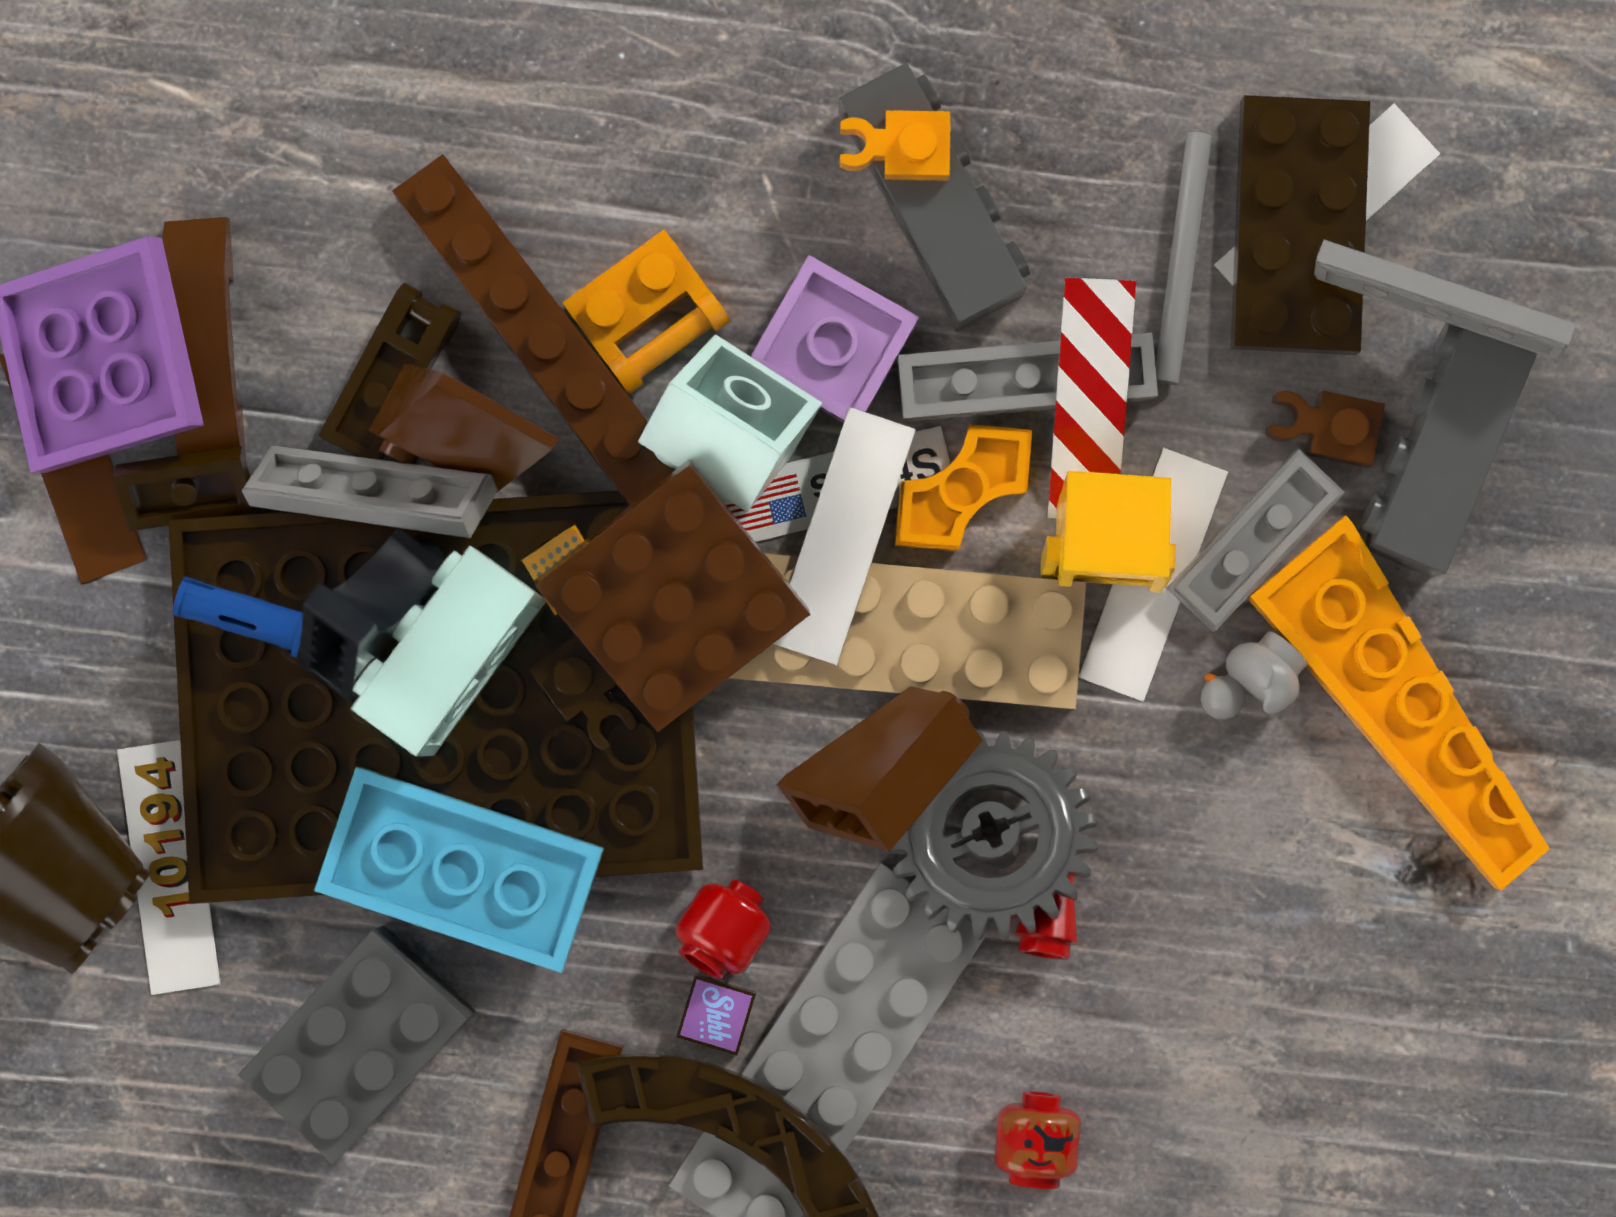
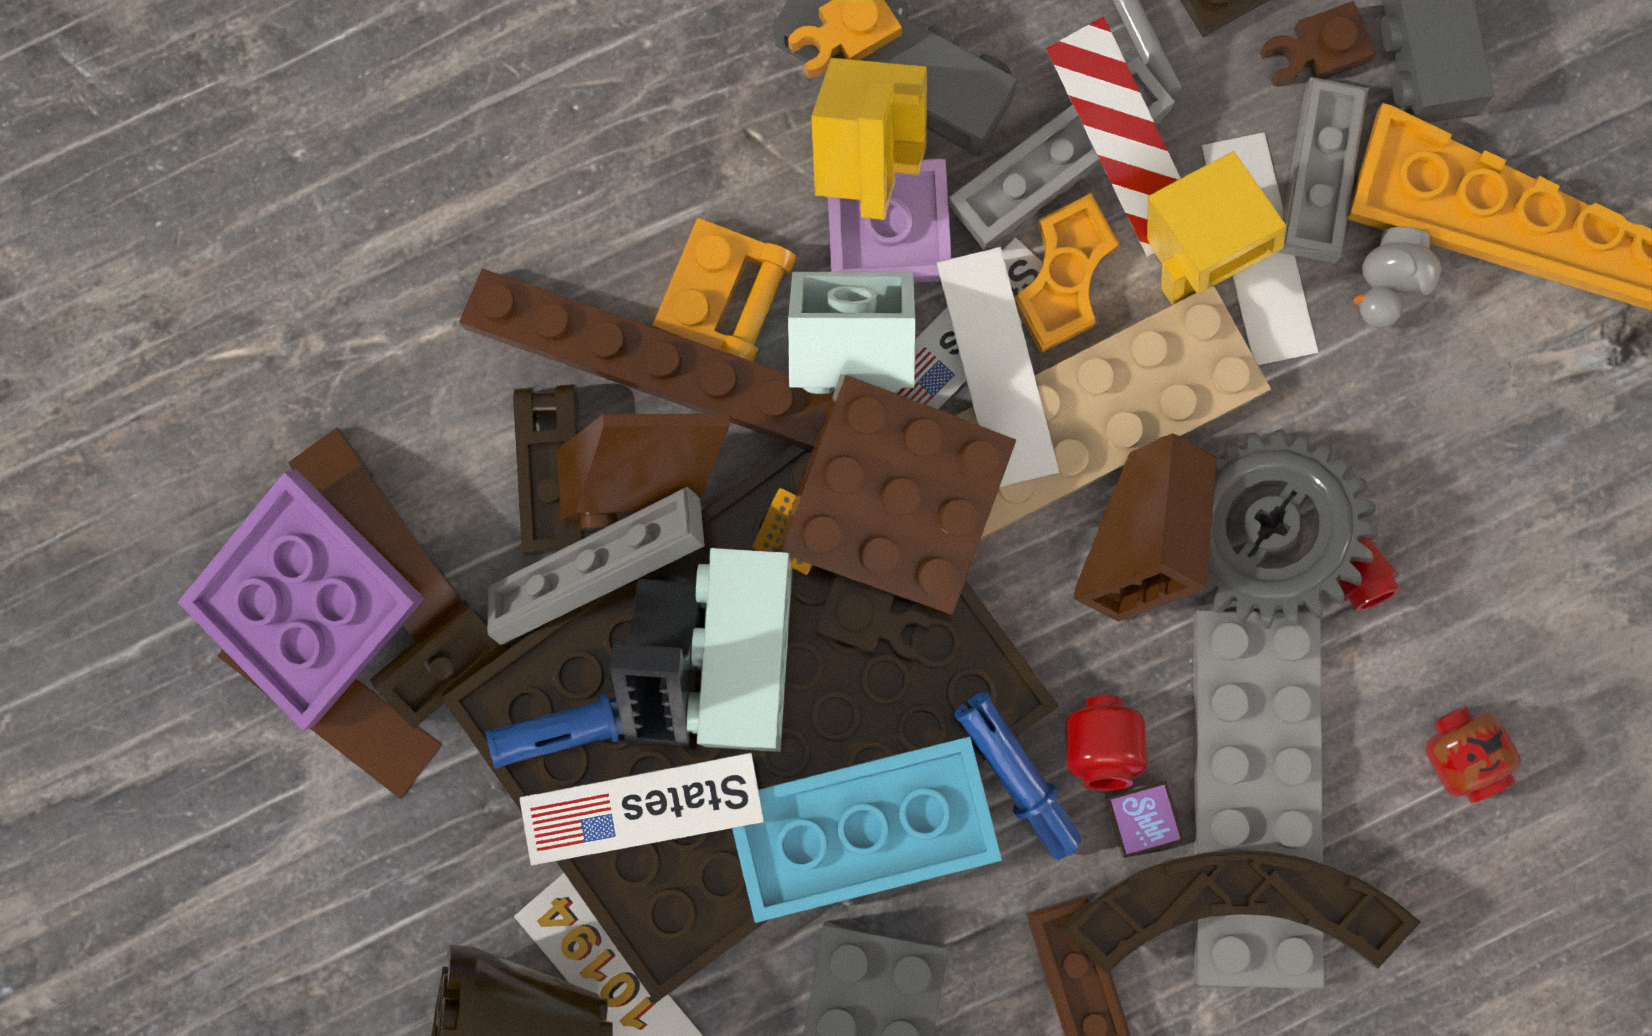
camera: 25 degrees left, 5 degrees down
none -> white sticker [520,753,764,865]
none -> yellow plate [811,58,927,220]
none -> blue axle [954,692,1081,860]

